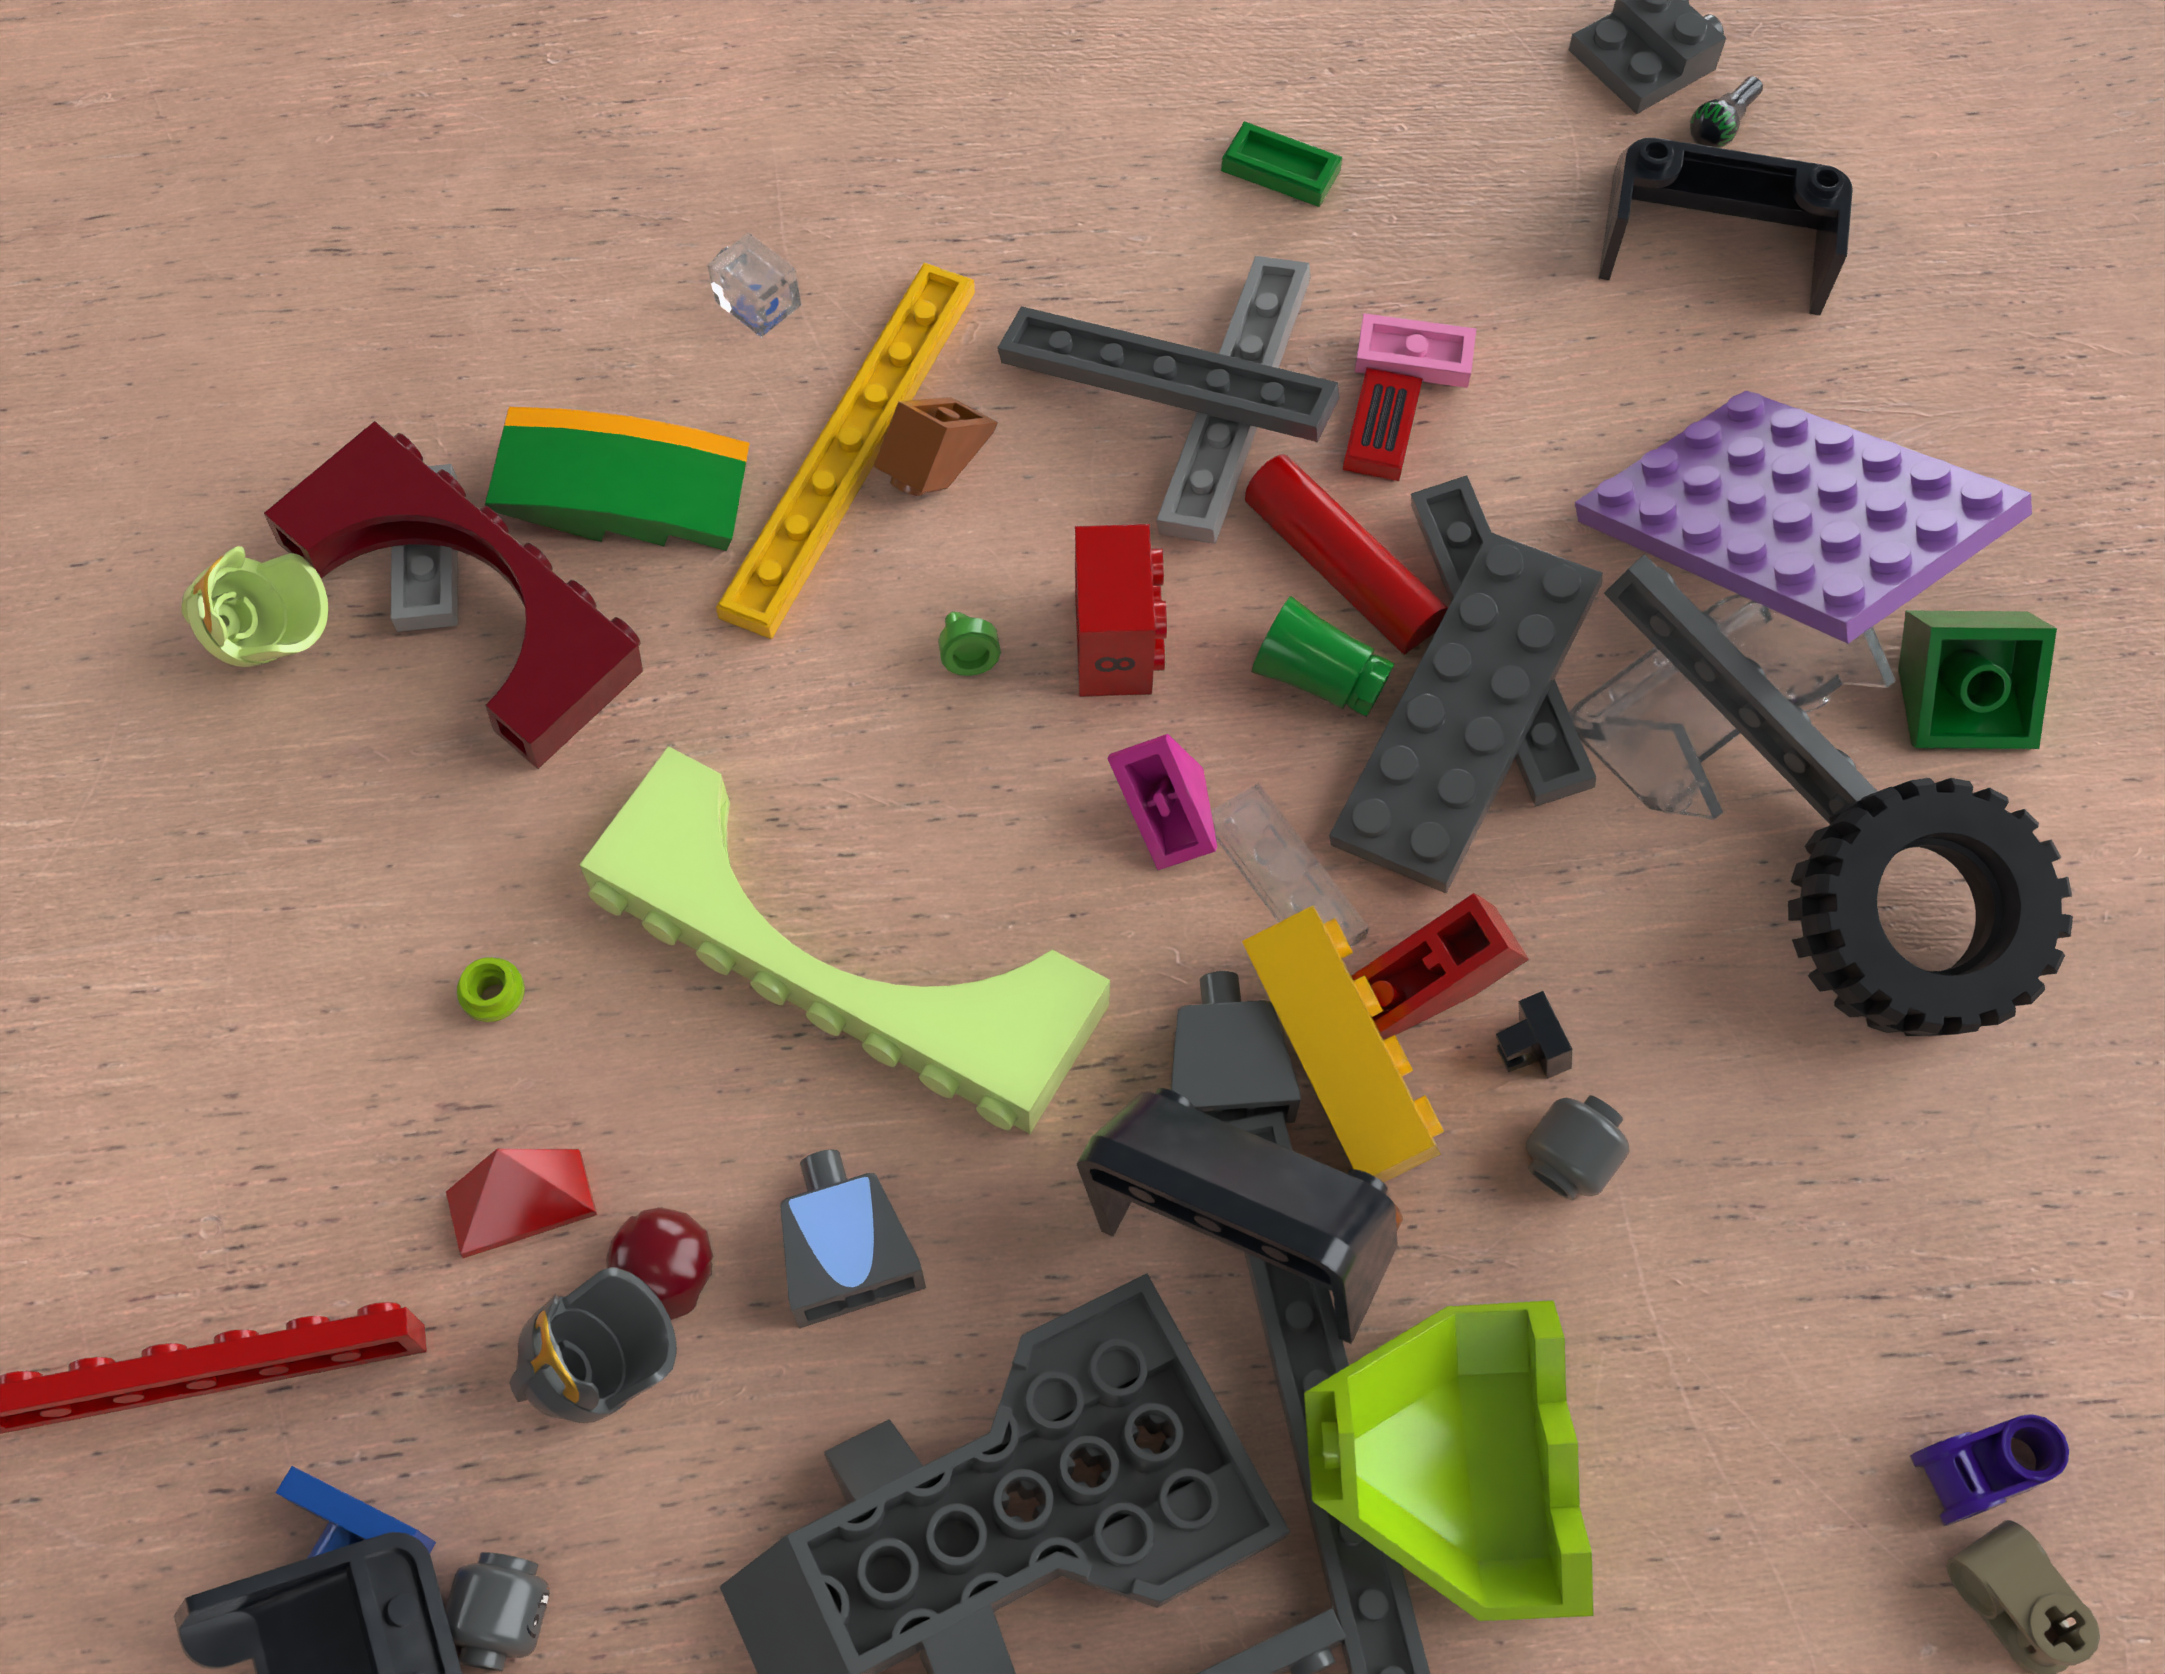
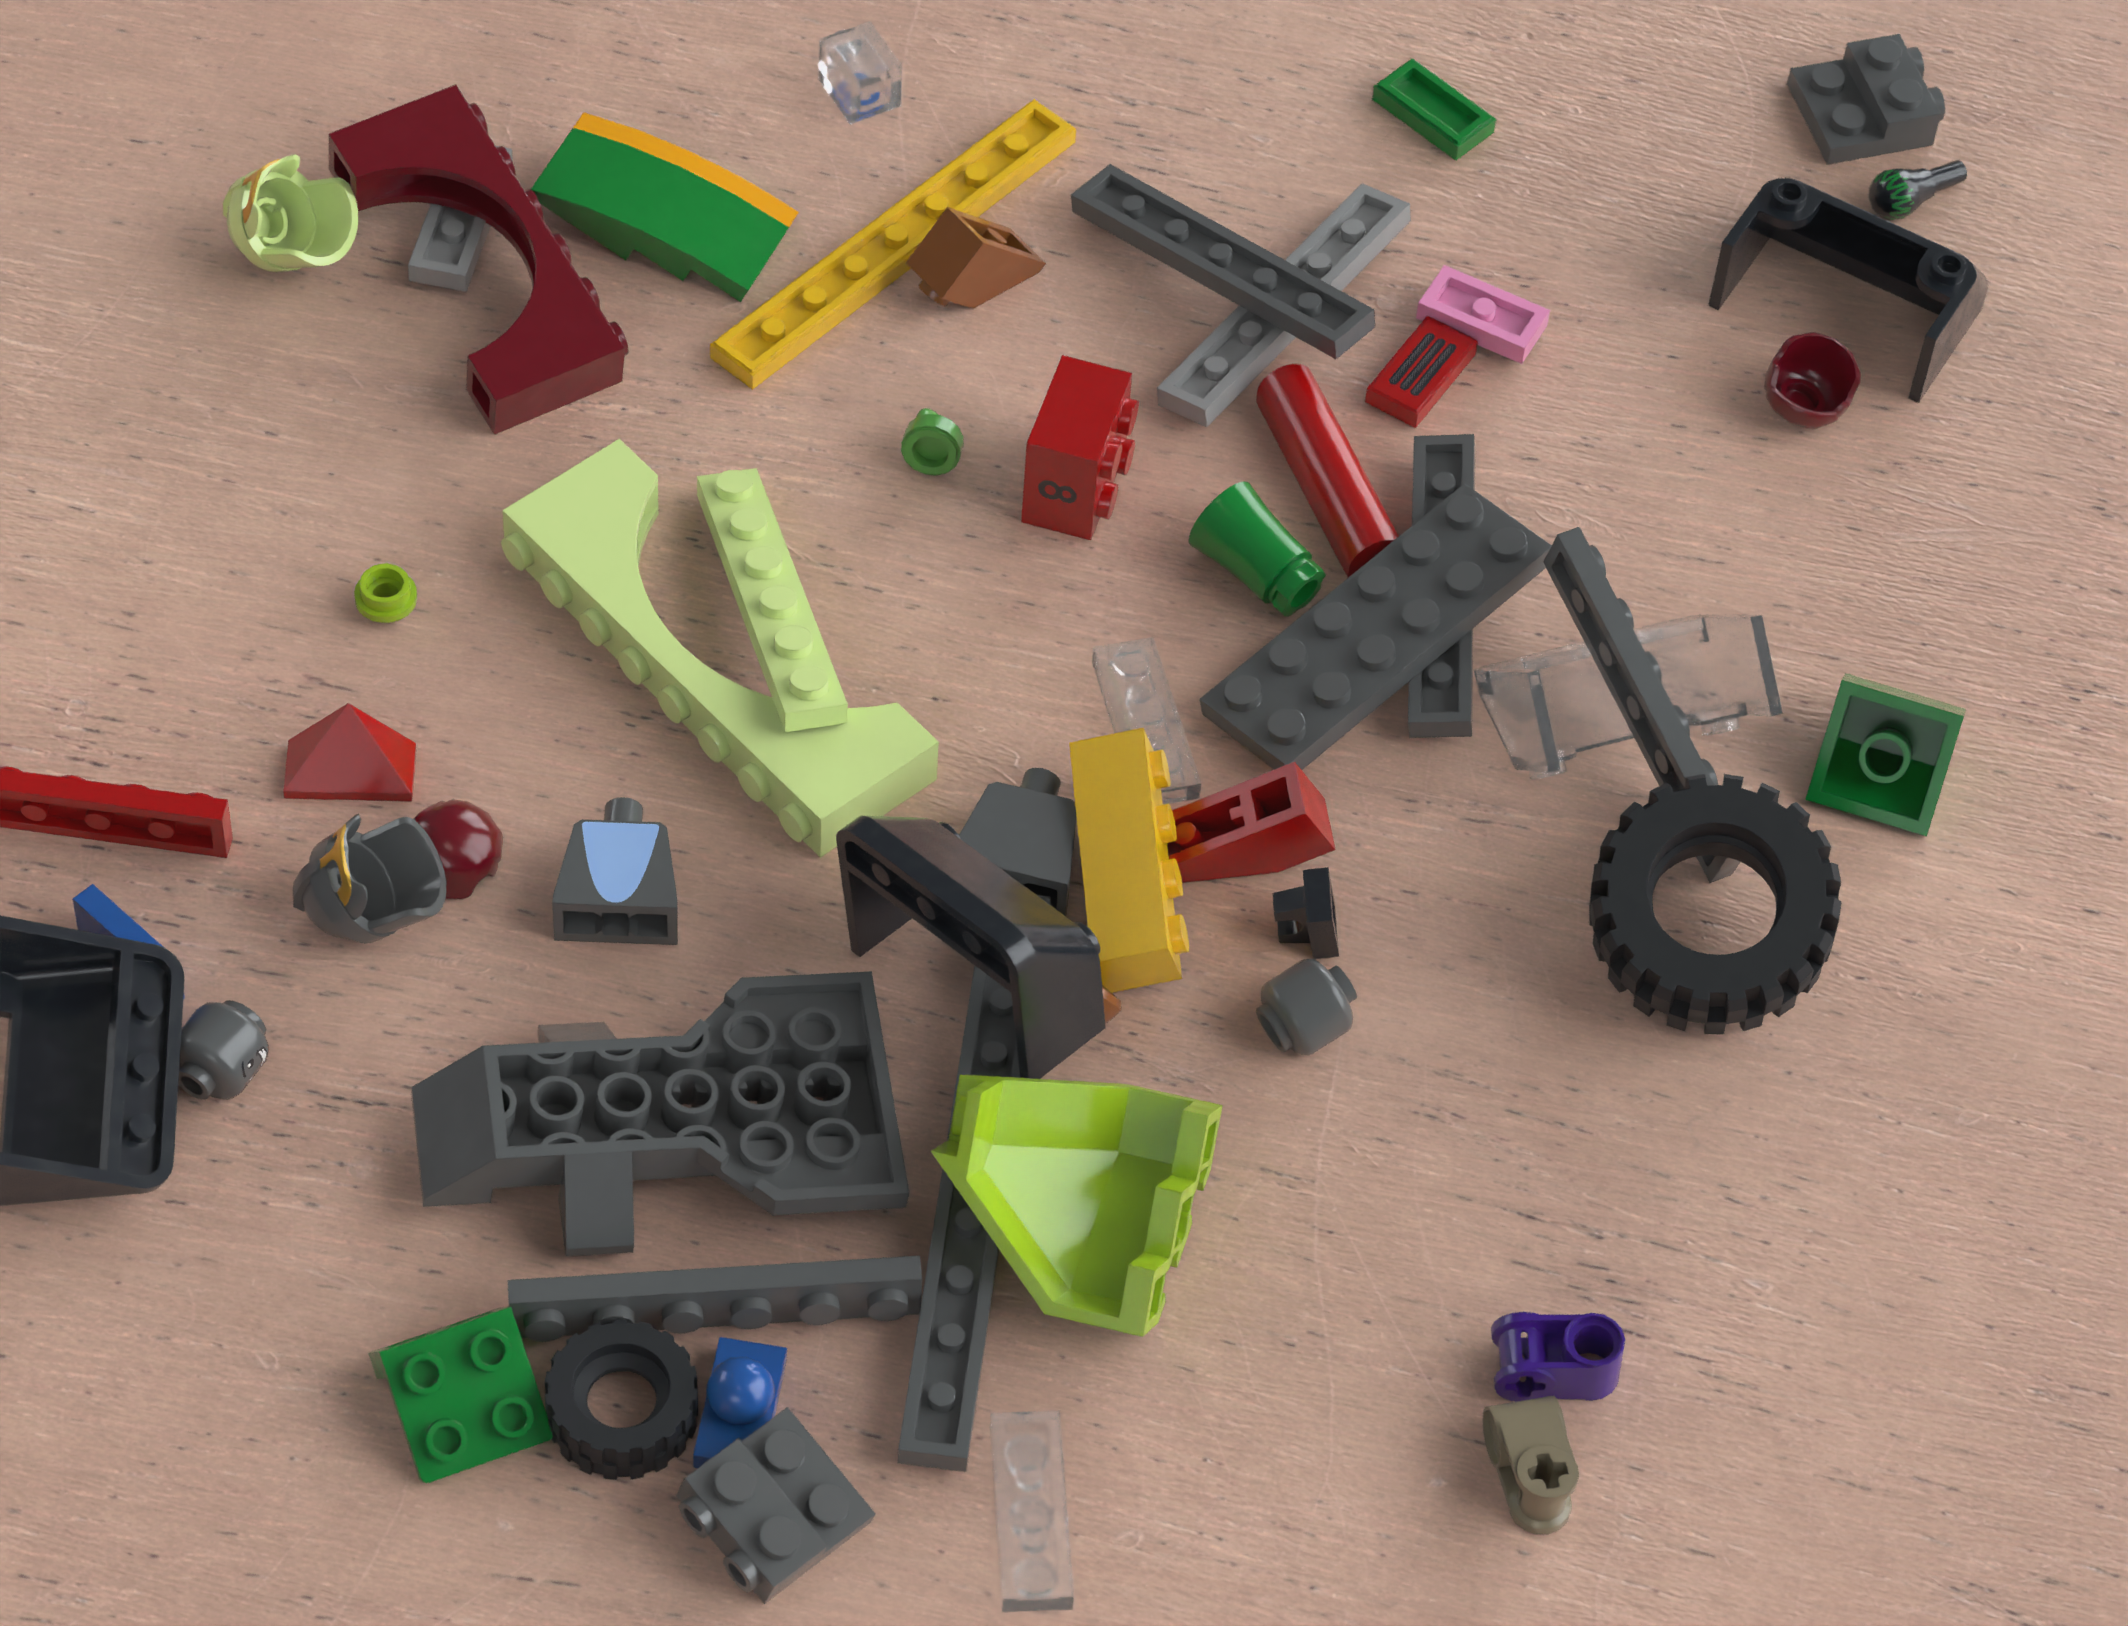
camera: 15 degrees right, 10 degrees down
dark pink slope [1107,734,1217,870] -> none
medium lavender plate [1575,390,2032,644] -> none
none -> yellowish green plate [697,468,848,732]
none -> dark red hair [1764,332,1861,429]

